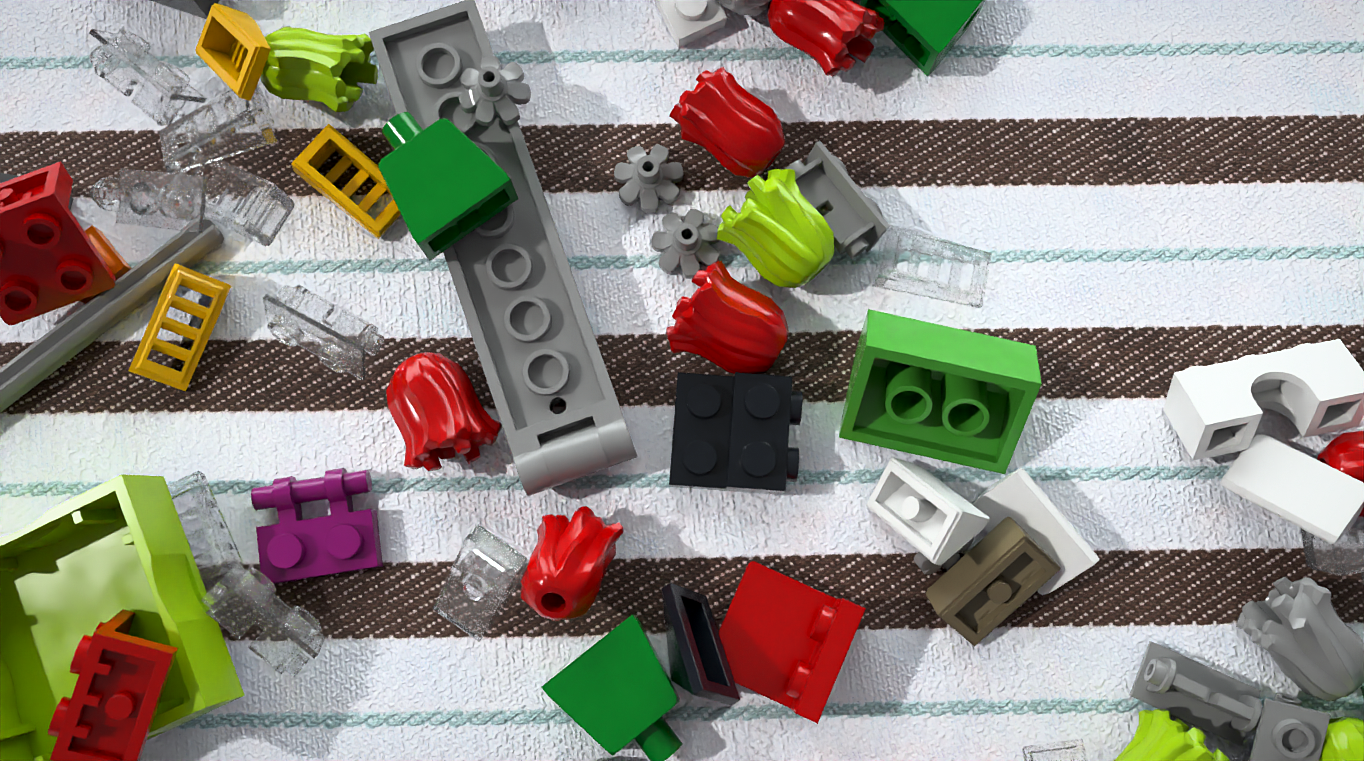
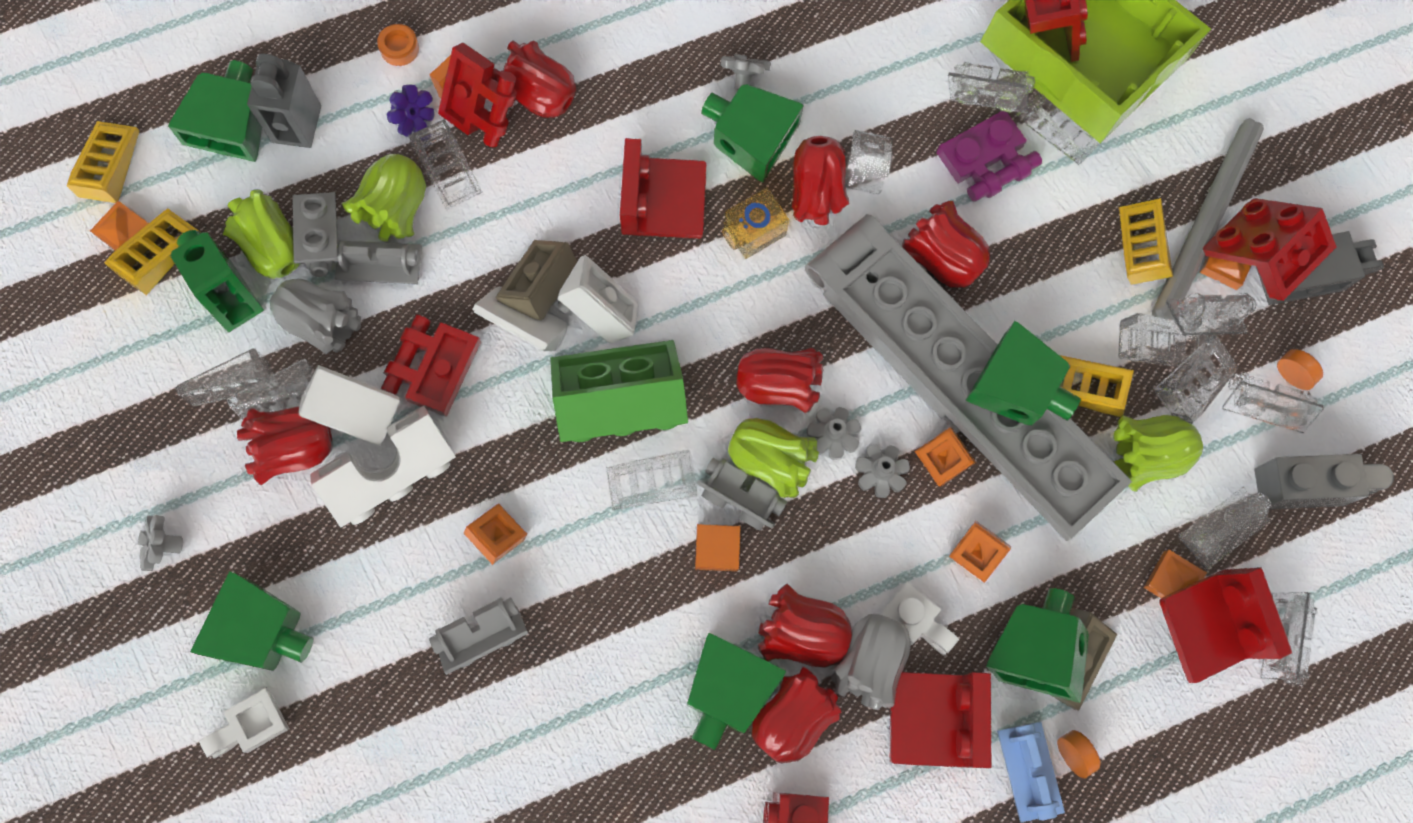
camera: 155 degrees right, 5 degrees down
yellow slope [195,2,271,101] -> none
clear hinge [263,284,384,381] -> none
light grey plant [458,55,531,127] -> none
black slope [662,583,740,705] -> none
red piece [669,67,785,179] -> none
black plate [669,372,803,495] -> none
none -> red plate [380,315,481,417]
none -> light grey hinge [429,597,528,675]
none -> orange tile [463,503,527,565]
none -> orange tile [695,524,740,571]
none -> clear yellow brick [722,187,789,259]
none -> orange tile [915,427,976,487]
none -> orange tile [949,520,1011,583]
none -> orange tile [1277,349,1323,390]

